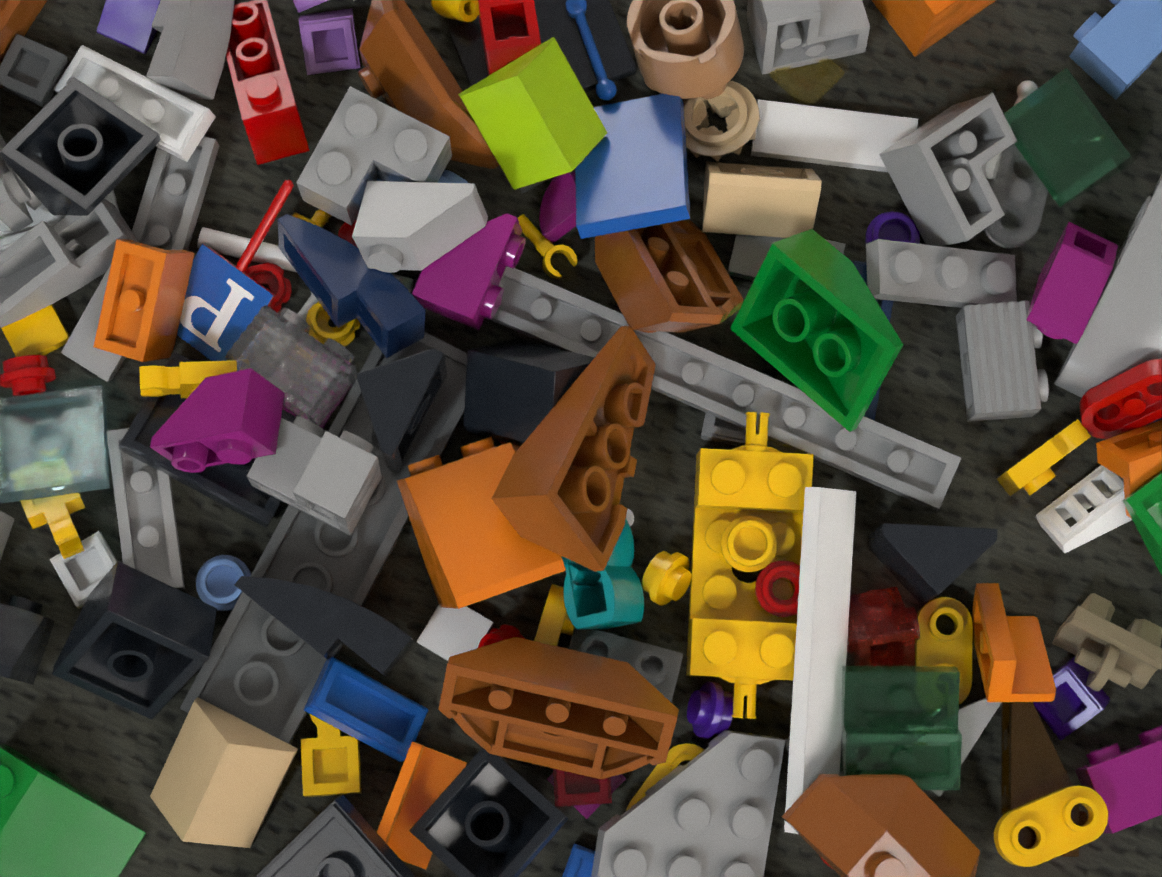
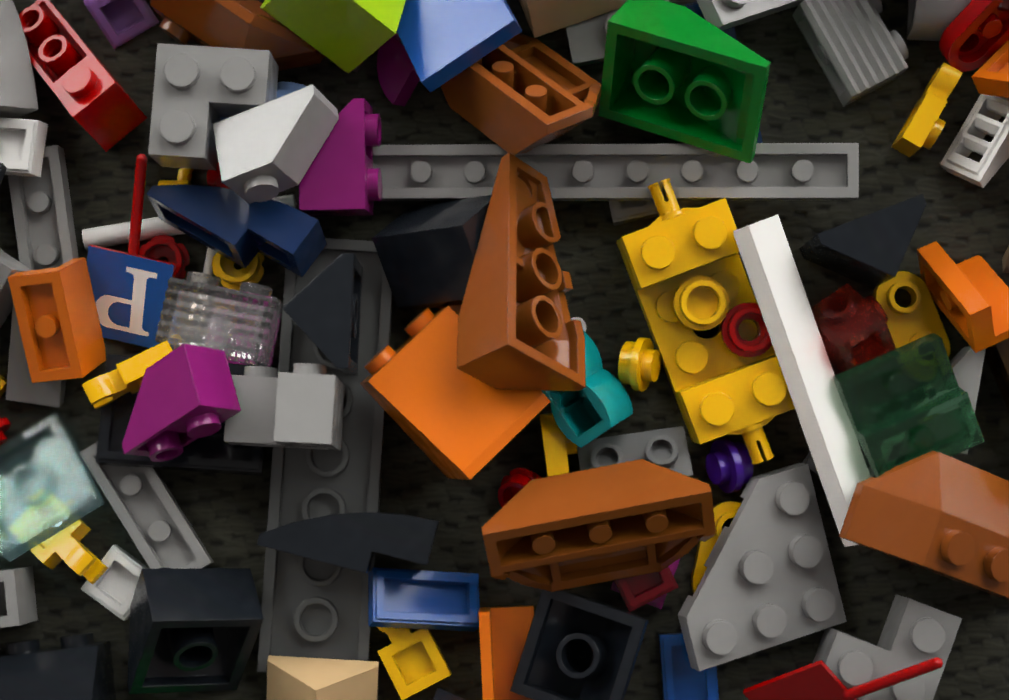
camera: 15 degrees left, 5 degrees up
medium blue plate [196,555,251,611] -> none
white tile [417,605,494,661] -> none
yellow hand [518,214,577,279] -> none

